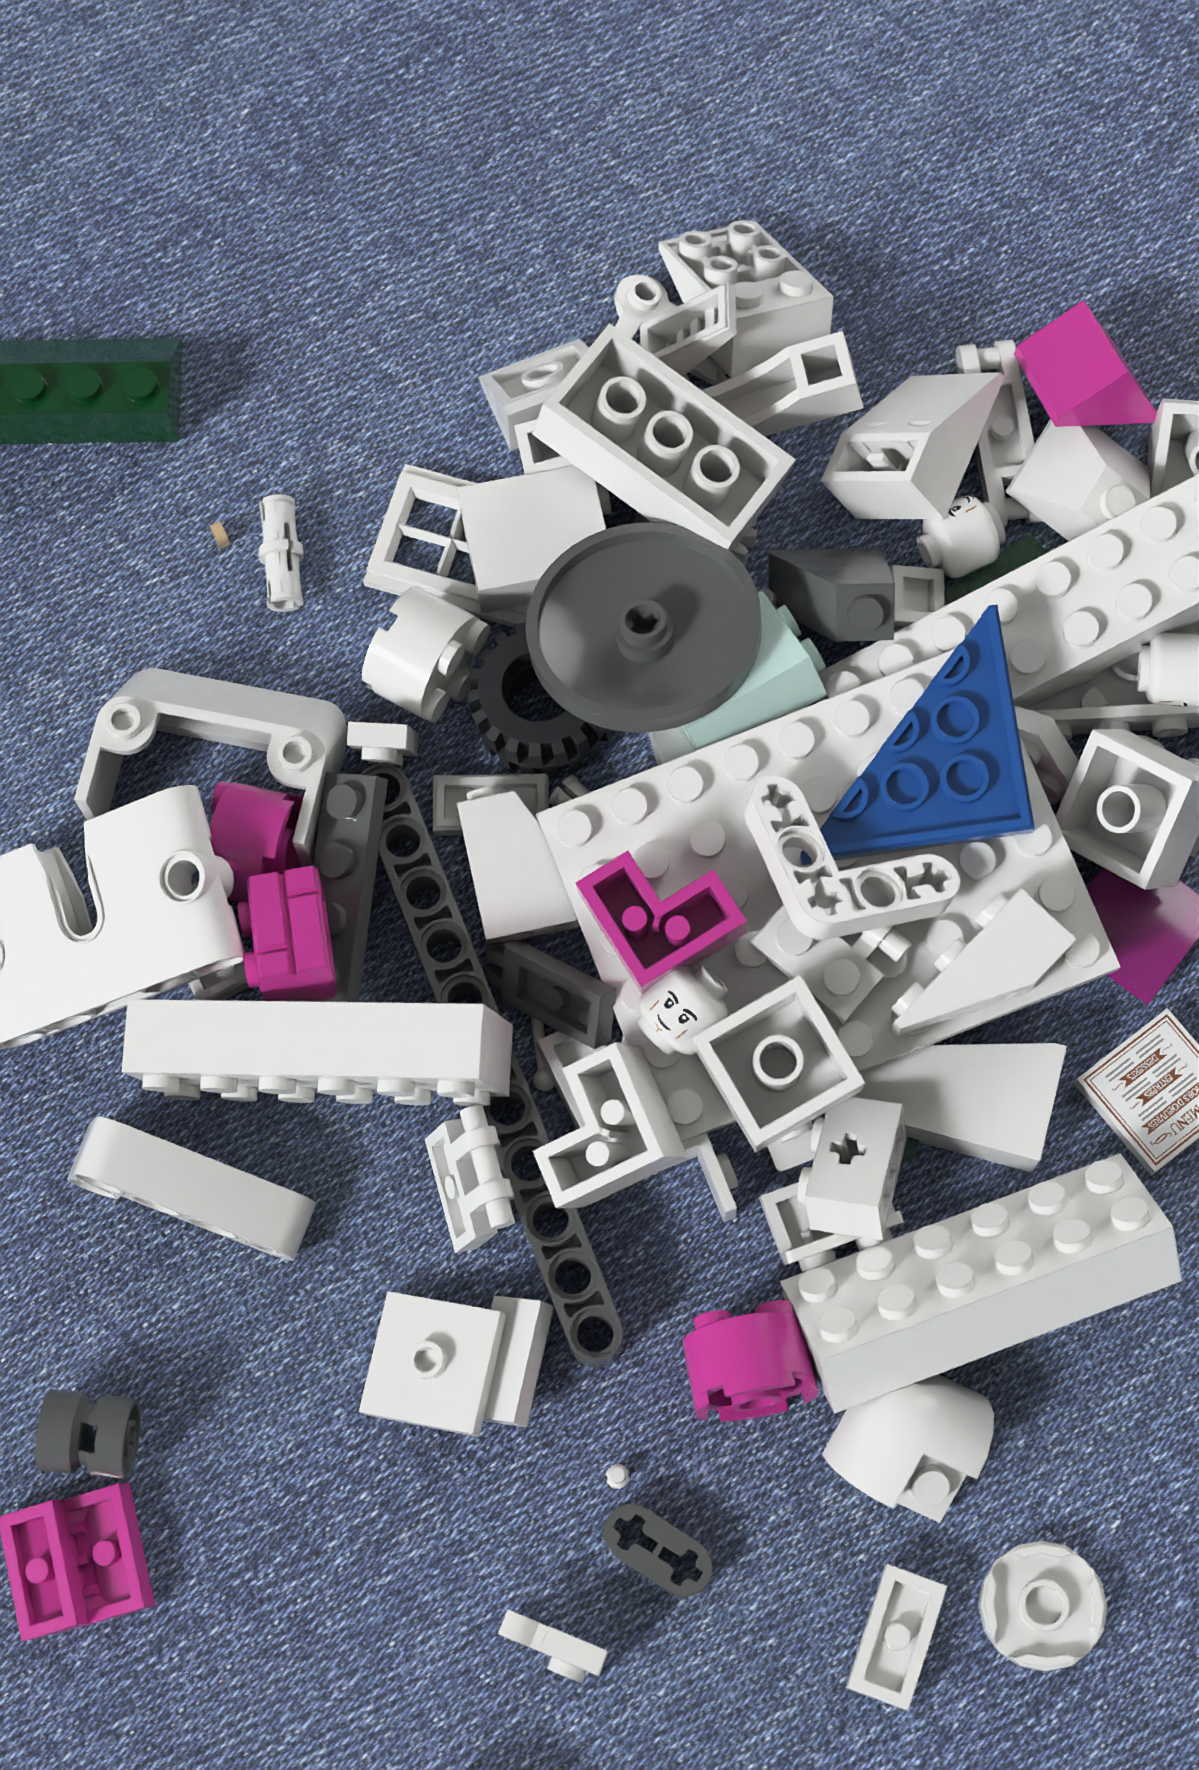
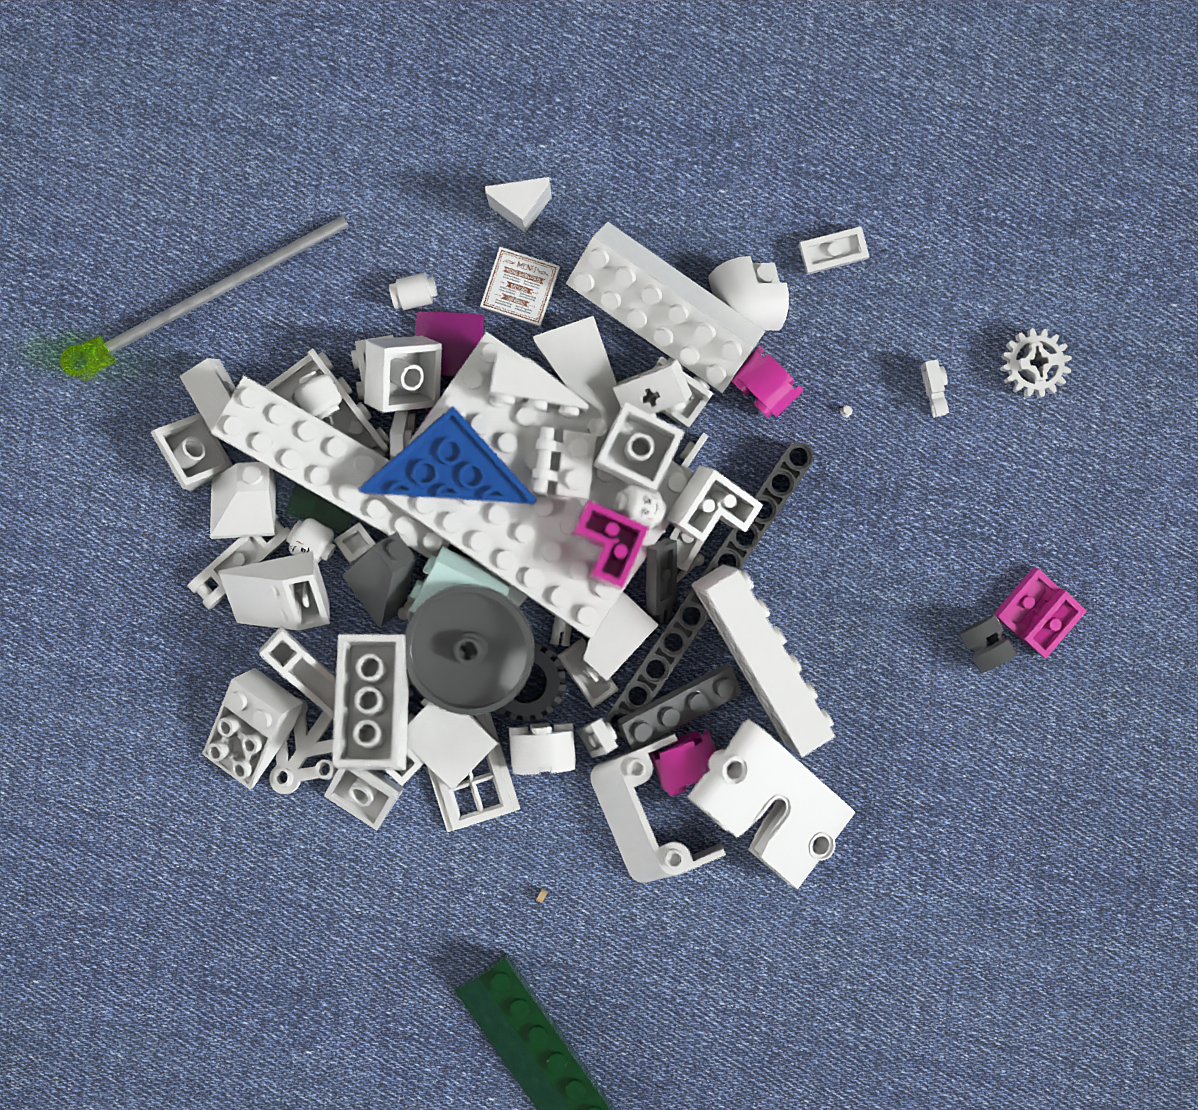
camera: 125 degrees left, 15 degrees up
white beam [67,1117,316,1261] -> none
dark pink brick [238,866,338,1002] -> none
white pin [258,494,304,612] -> none
white plate [359,1291,507,1437] -> none
white plate [425,1105,515,1253] -> none
white tile [483,1295,554,1427] -> none
dark grey beam [604,1504,712,1597] -> none
white slope [640,282,736,377] -> none
white beam [744,776,960,940] -> none
white tile [978,1541,1107,1671] -> none
dark pink slope [1014,300,1157,427] -> none

